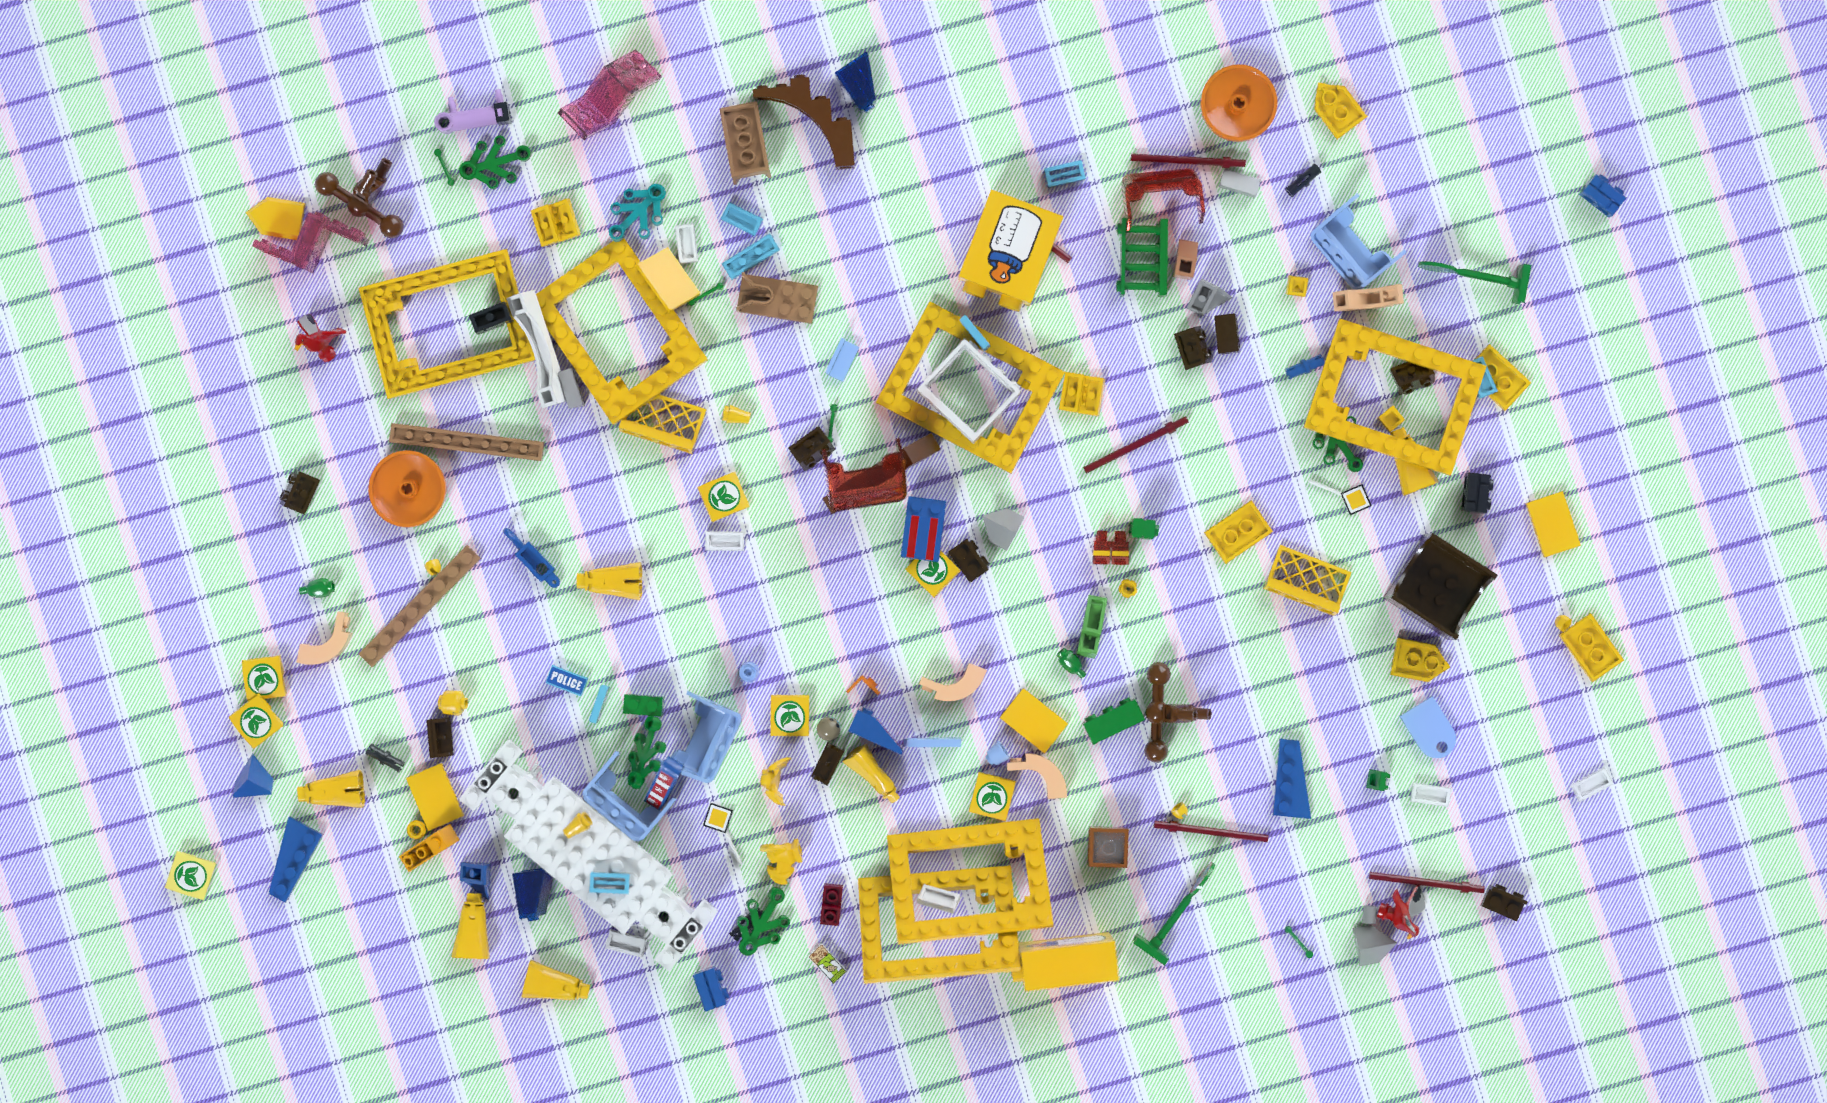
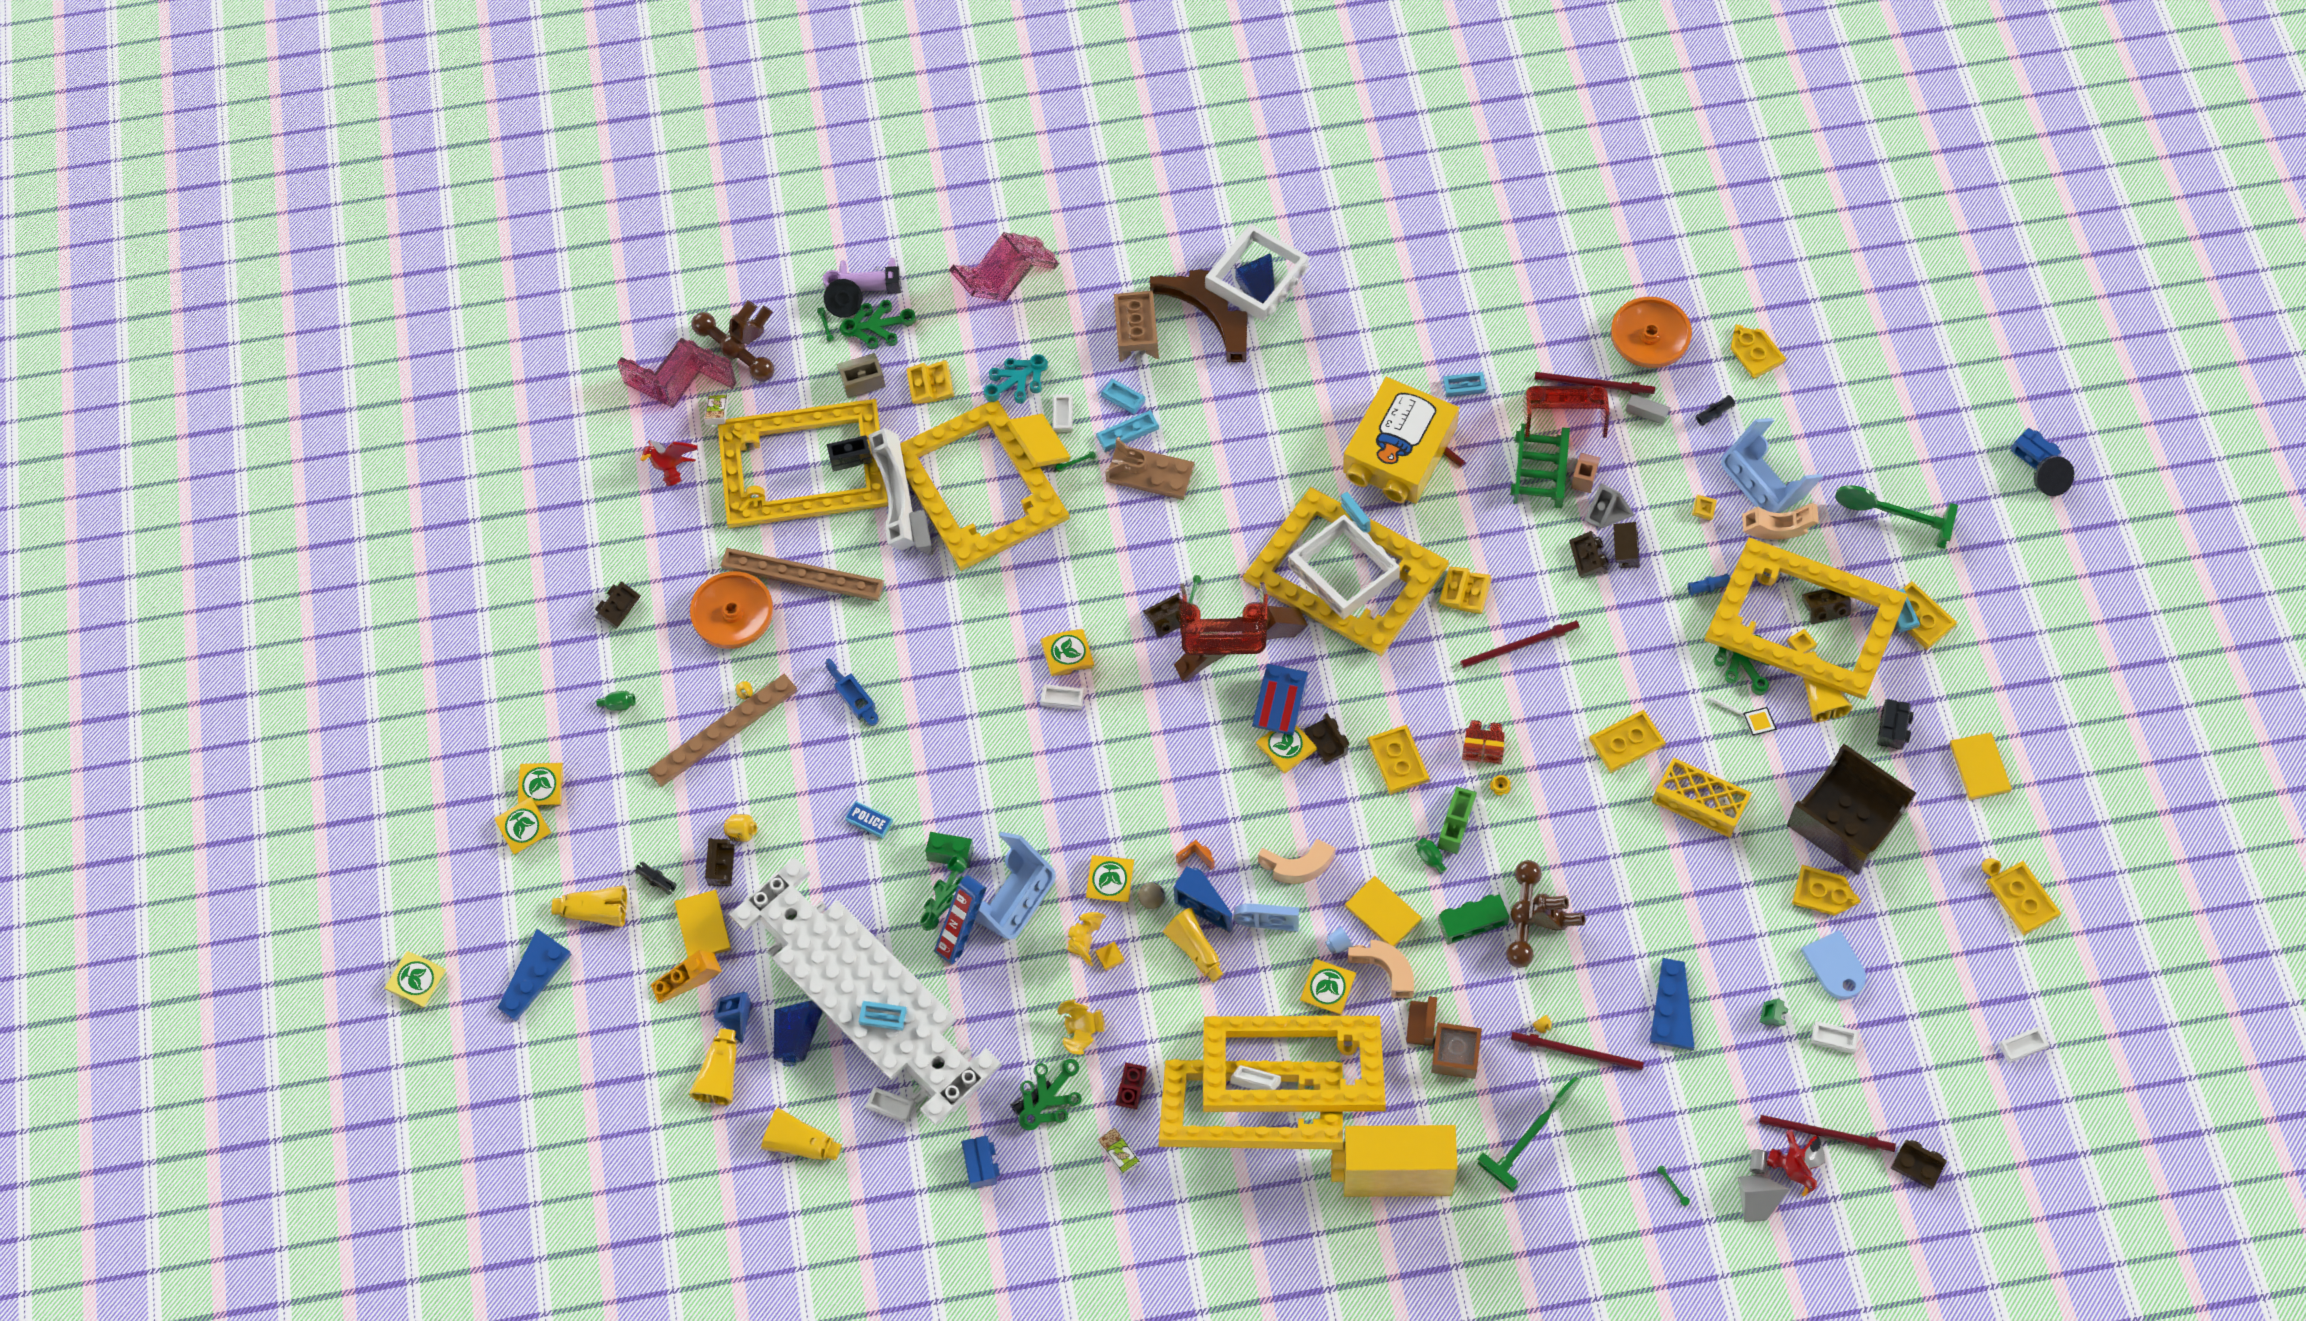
camera: 15 degrees right, 25 degrees down
slope [233,753,274,798] -> none
yellow tile [245,197,306,241] -> none
light nougat arch [296,611,353,665] -> none
yellow plate [407,820,426,839] -> none
yellow cone [563,812,593,839] -> none
yellow piece [576,562,642,601] -> none
light blue windscreen [583,751,677,841] -> none
medium azure tile [589,685,610,724] -> none
yellow fence [619,386,707,455] -> none
piece [703,802,742,865] -> none
yellow cone [721,405,751,424] -> none
light blue hat [738,662,759,683] -> none
dark brown hinge [811,742,845,786] -> none
light blue panel [825,338,859,382] -> none
light grey slope [982,508,1024,551] -> none
green brick [1128,518,1159,540] -> none
none -> tile [704,394,729,425]
none -> black tile [823,279,863,318]
none -> dark tan slope [836,353,886,398]
none -> yellow tile [1095,941,1125,972]
none -> white window [1205,223,1310,322]
none -> yellow tile [1367,724,1430,795]
none -> dark orange panel [1406,996,1437,1046]
none -> black tile [2033,455,2075,497]

